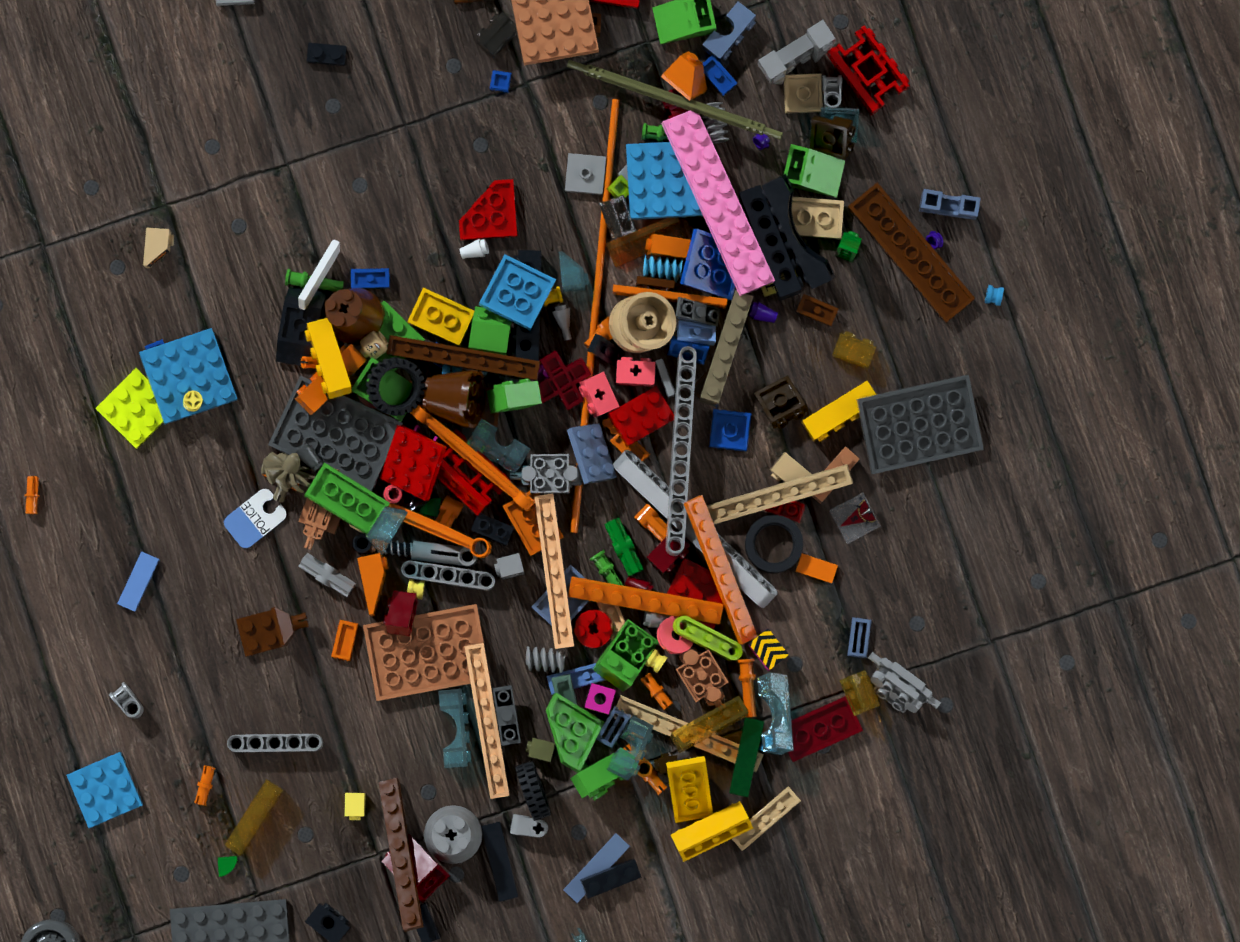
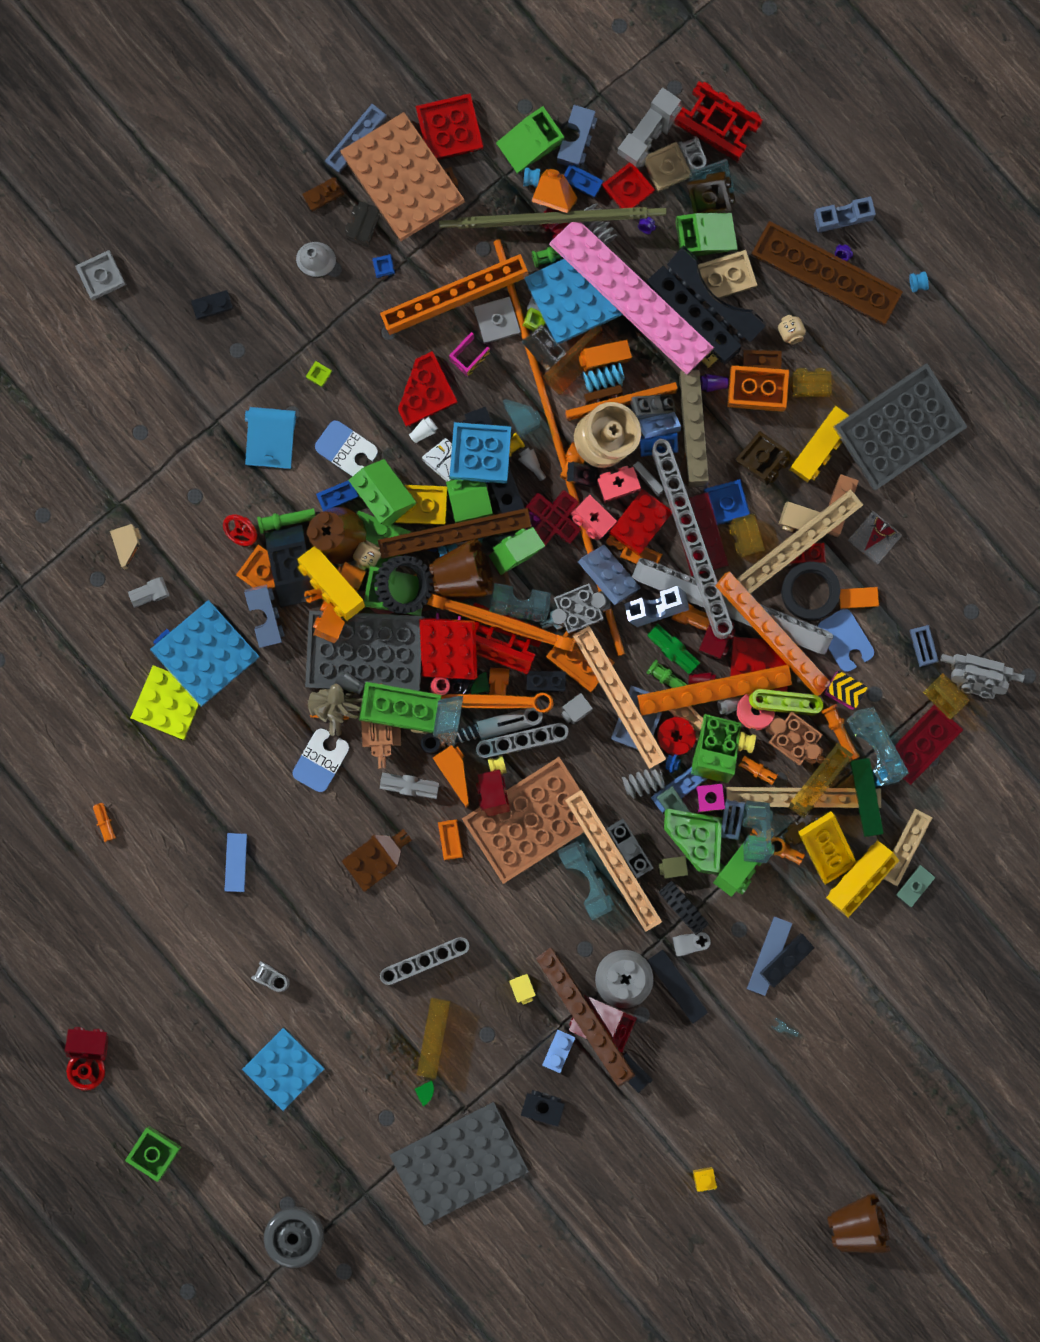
camera: 20 degrees left, 0 degrees up
light yellow wheel [183,390,203,412] -> none
orange pin [194,765,216,806] -> none
white tile [298,240,340,310] -> none
blue plate [680,229,735,300] -> none
green slope [835,231,862,263] -> none
none -> light grey piece [128,577,169,608]
none -> red piece [223,514,257,546]
none -> orange plate [236,544,275,590]
none -> sand blue arch [244,585,285,648]
none -> dark azure door [245,407,296,469]
none -> light grey hat [296,242,336,277]
none -> lime plate [306,361,332,388]
none -> piece [315,421,378,477]
none -> bright green slope [349,459,417,527]
none -> orange brick [380,254,529,335]
none -> white torso [422,439,453,482]
none -> dark pink piece [449,332,490,377]
none -> dark azure wheel [523,167,540,188]
none -> light blue plate [542,1030,575,1073]
none -> red plate [602,162,655,208]
none -> sand blue arch [625,586,689,627]
none -> blue plate [665,754,681,773]
none -> dark red plate [675,492,729,577]
none -> orange brick [727,366,789,412]
none -> clear yellow brick [729,513,765,558]
none -> tan head [778,315,806,345]
none -> medium blue piece [817,609,874,672]
none -> sand green plate [896,865,935,907]

